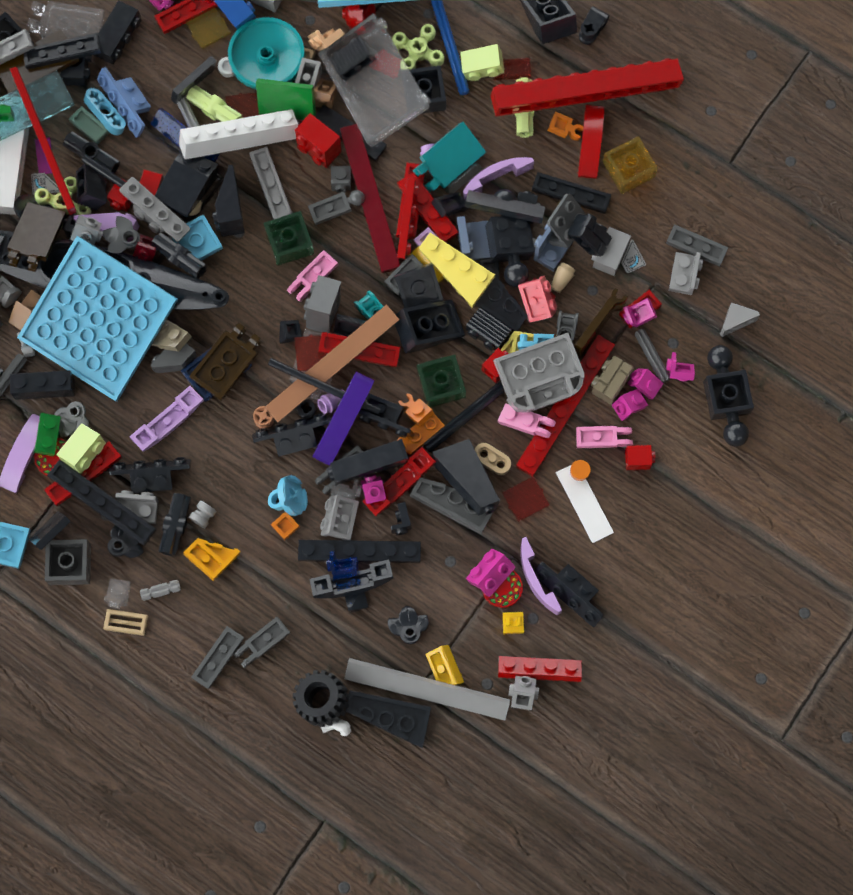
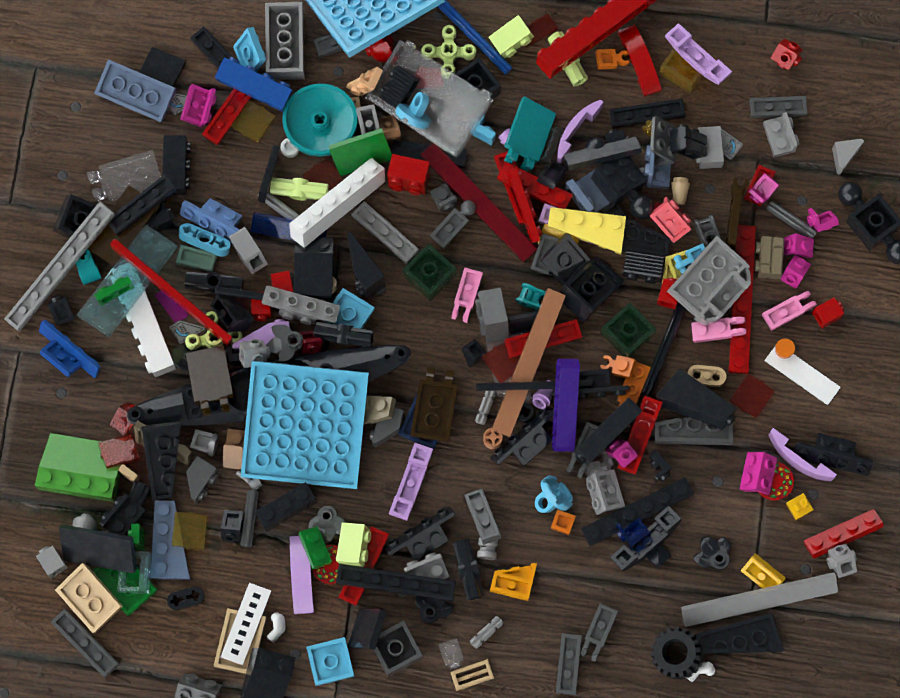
camera: 25 degrees left, 0 degrees up
none -> light grey slope [229,227,268,274]
none -> medium azure tile [395,92,431,129]
none -> dark grey tile [464,489,502,545]
none -> medium azure bracket [471,114,496,146]
none -> light grey axle [475,391,496,425]
none -> lavender slope [665,23,732,85]
none -> red brick [771,38,803,70]

